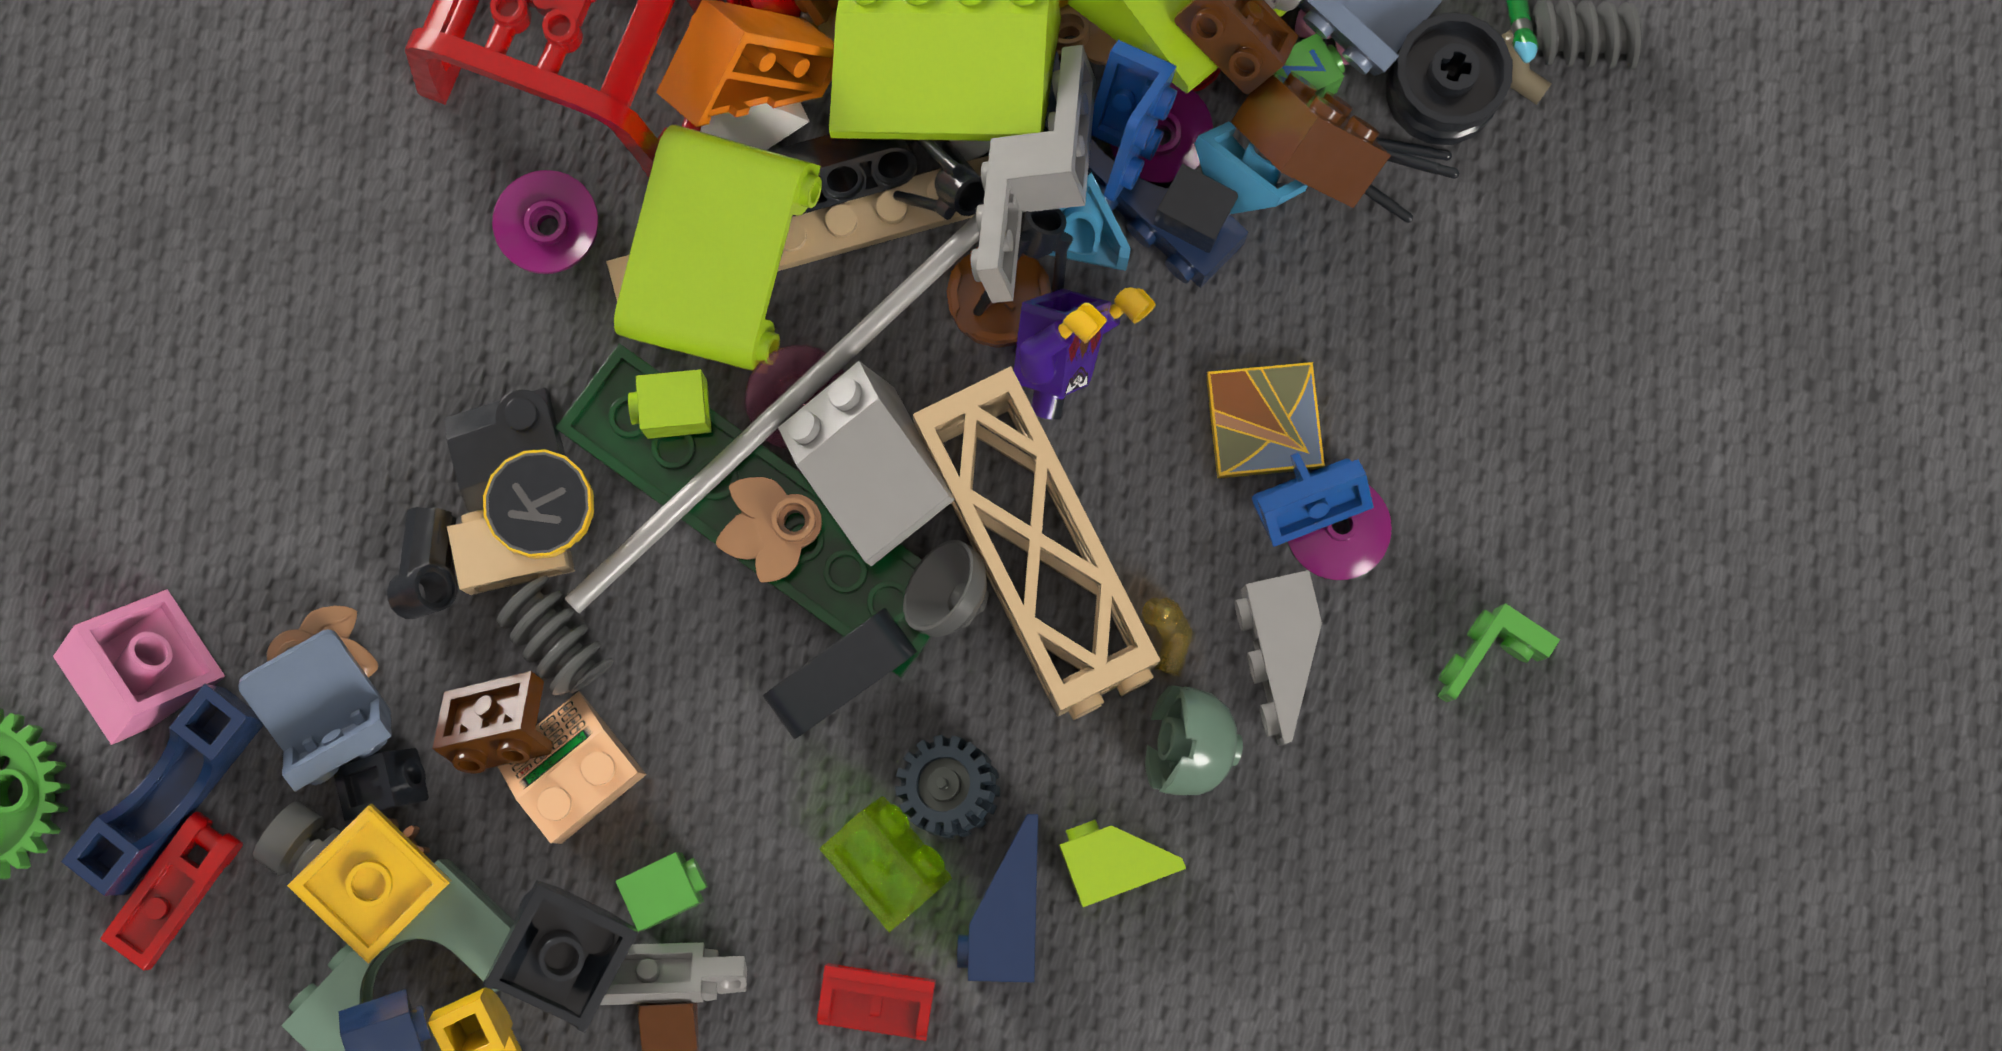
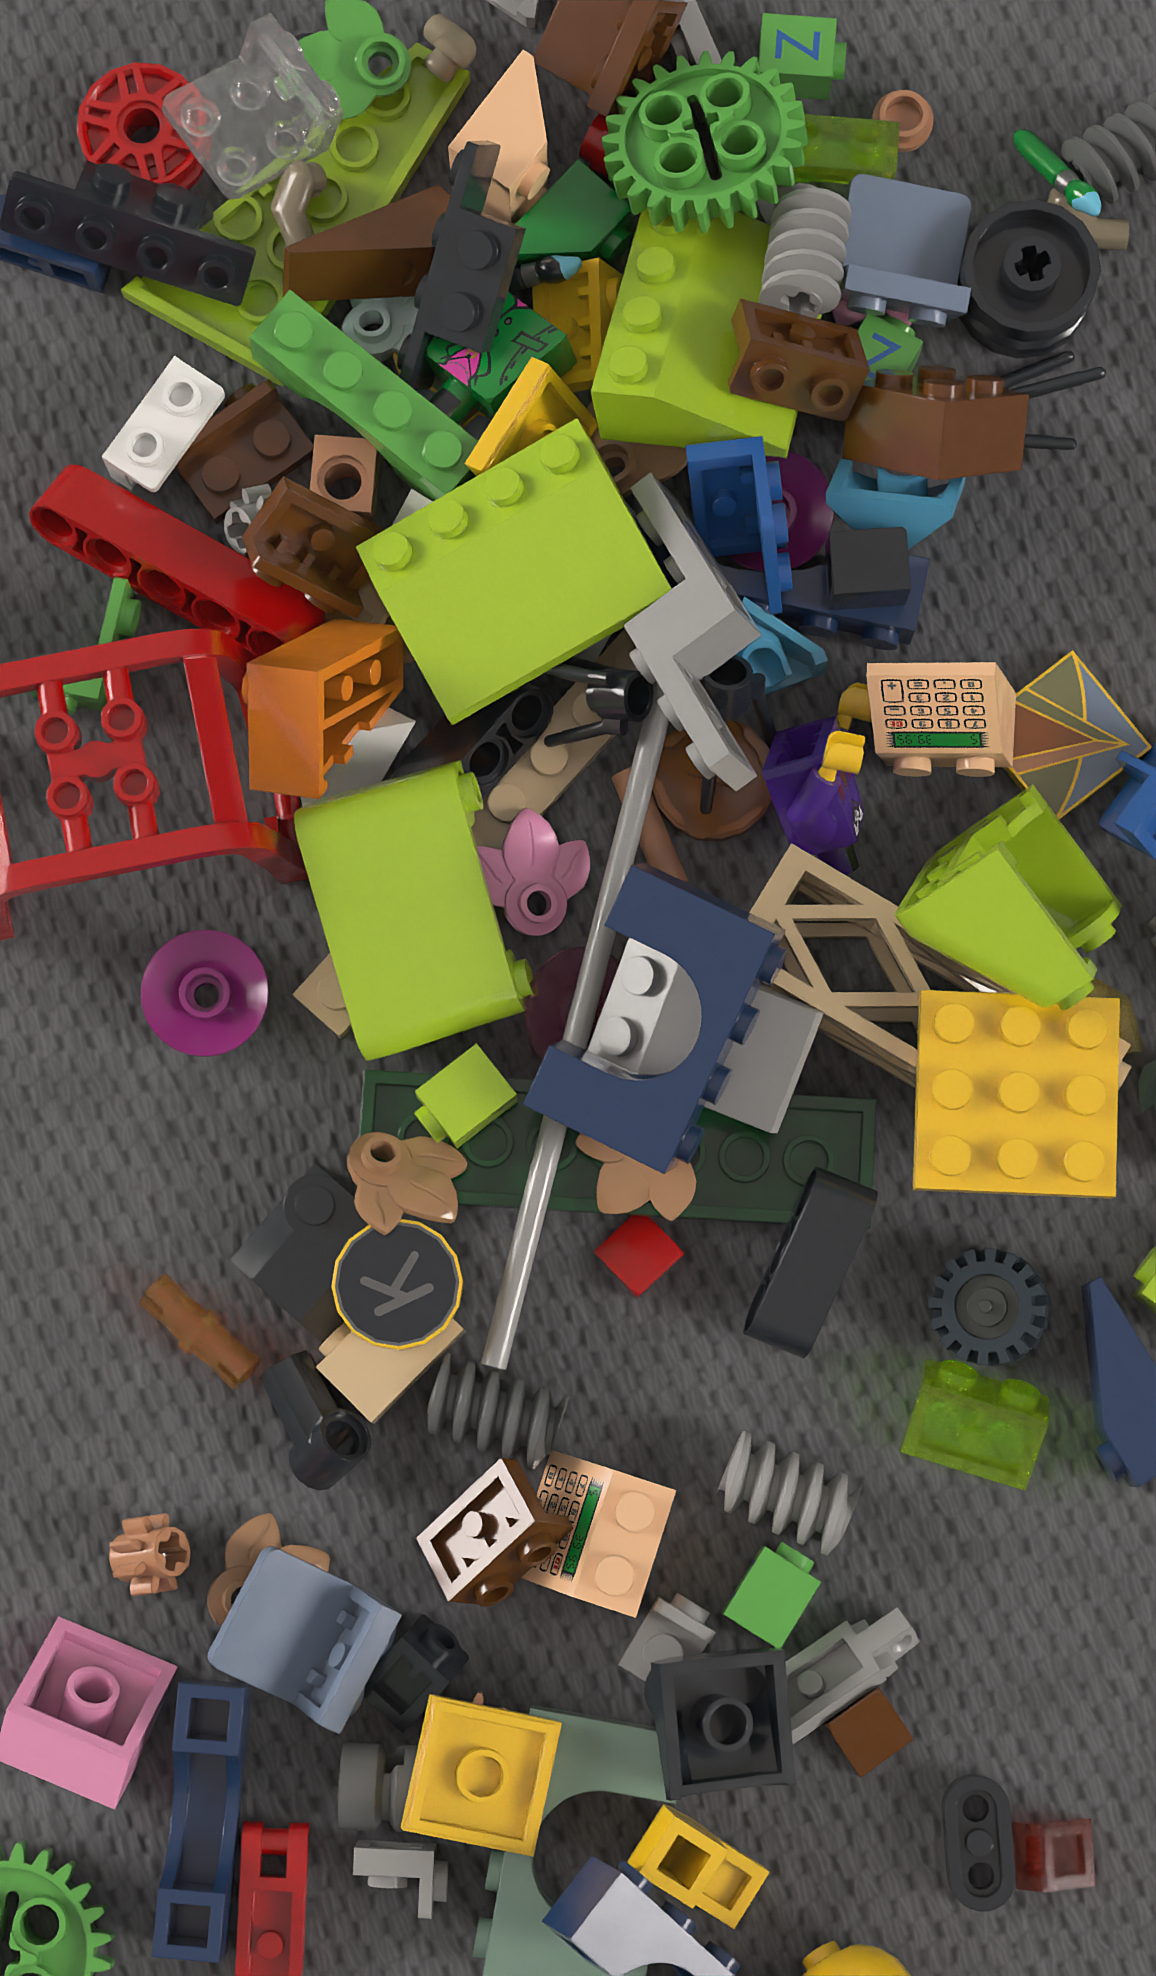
camera: 30 degrees left, 0 degrees up
red hinge [817,963,936,1041] -> none
dark grey piece [903,540,989,637] -> none
none -> nougat gear [109,1513,190,1596]
none -> clear orange pin [139,1273,261,1391]
none -> medium nougat plate [347,1132,467,1235]
none -> light grey bracket [353,1840,449,1919]
none -> bright pink plate [477,808,590,936]
none -> dark blue arch [523,863,788,1174]
none -> red slope [593,1216,685,1299]
none -> nougat piece [611,767,689,883]
none -> light grey bracket [618,1593,716,1681]
none -> light grey piece [716,1431,863,1556]
none -> light nougat slope [866,662,1016,777]
none -> lime windscreen [894,784,1122,1011]
none -> yellow plate [913,990,1120,1199]

